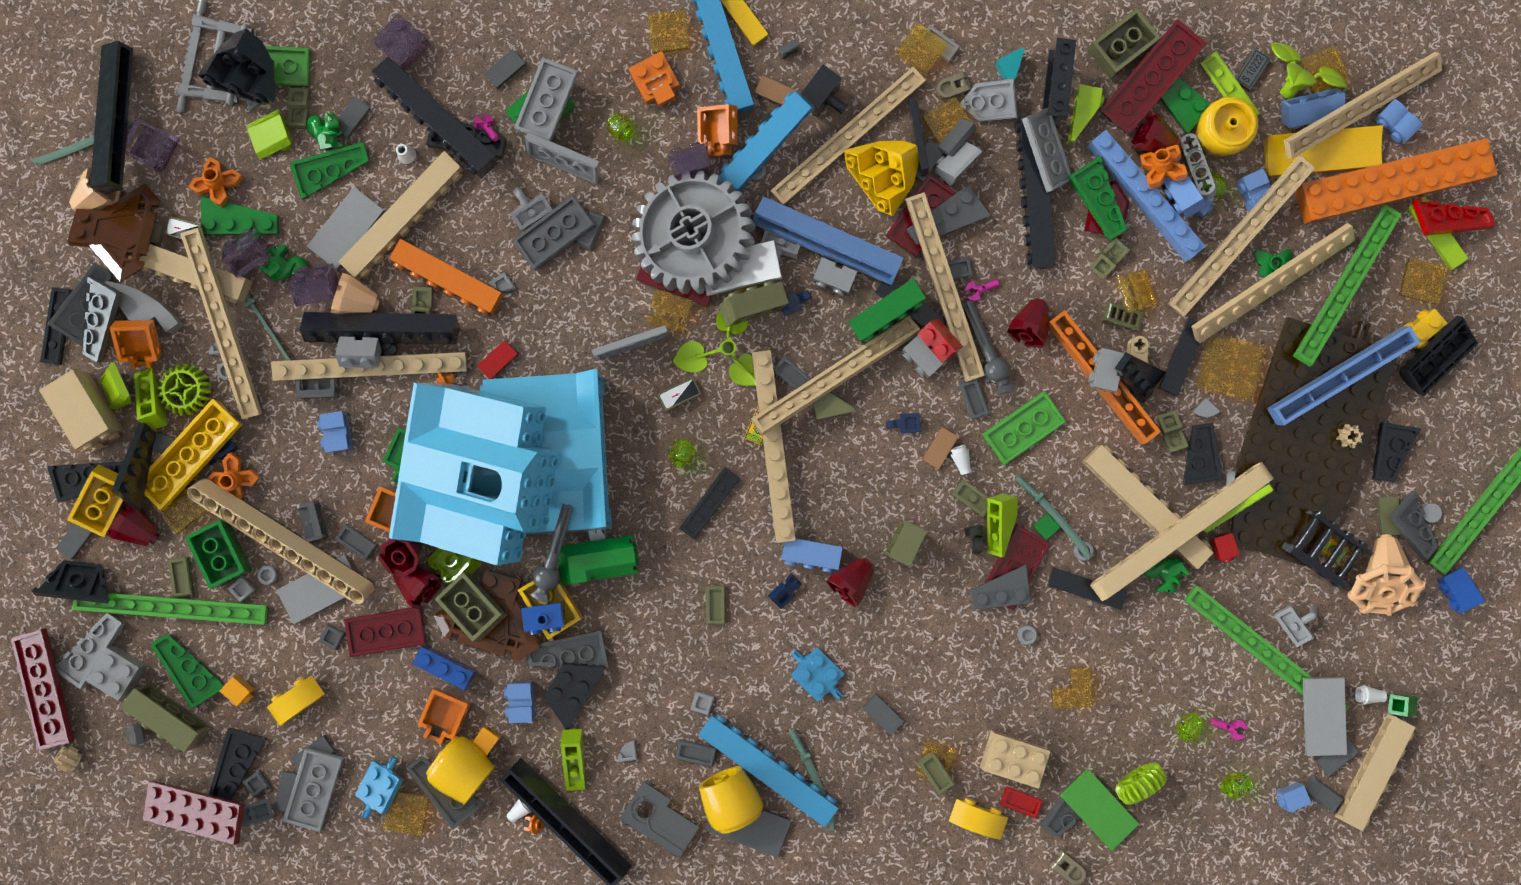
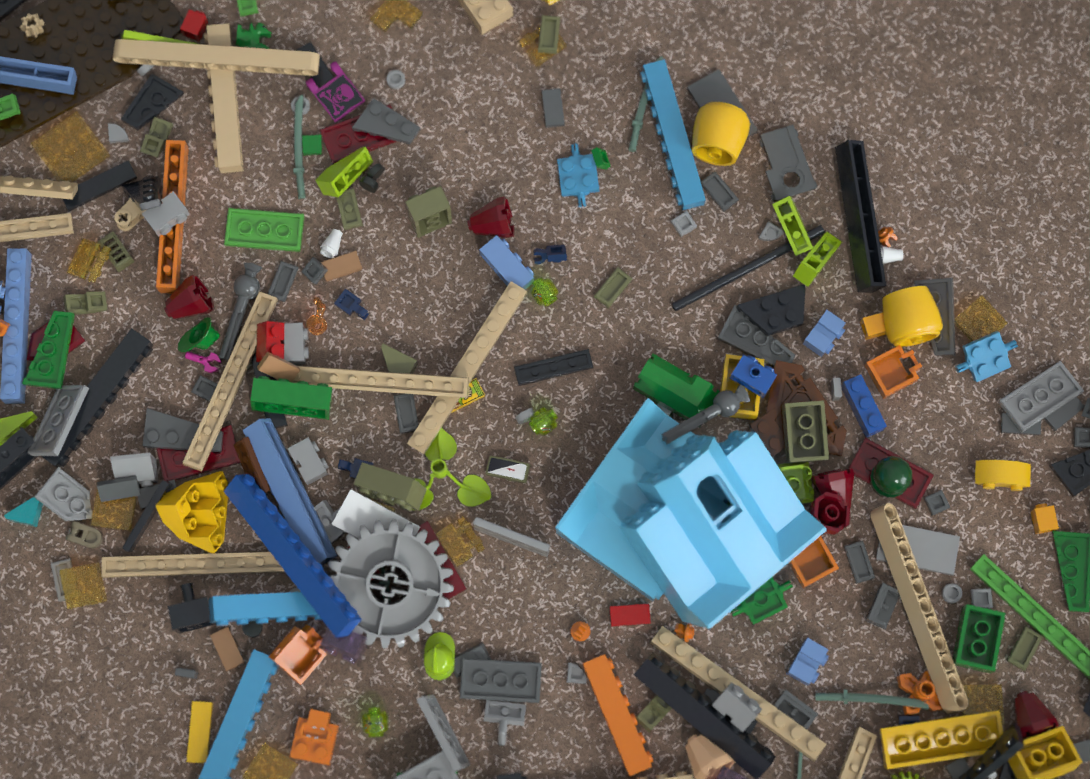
camera: 145 degrees left, 10 degrees down
none -> green piece [177,317,220,352]
none -> blue brick [224,474,362,638]
none -> reddish brown tile [233,437,270,493]
none -> medium nougat tile [257,352,300,382]
none -> dark grey tile [301,257,328,285]
none -> flag [306,61,365,122]
none -> clear orange plate [306,298,327,335]
none -> lime piece [424,632,455,680]
none -> light grey tile [515,408,535,424]
none -> clear neon green head [530,277,559,307]
none -> orange plate [571,621,590,642]
none -> green tile [591,147,611,170]
none -> black piece [671,225,825,312]
none -> lime slope [772,196,813,256]
none -> sand green sword [815,690,929,709]
none -> light grey tile [830,378,842,401]
none -> dark green tile [870,456,913,498]

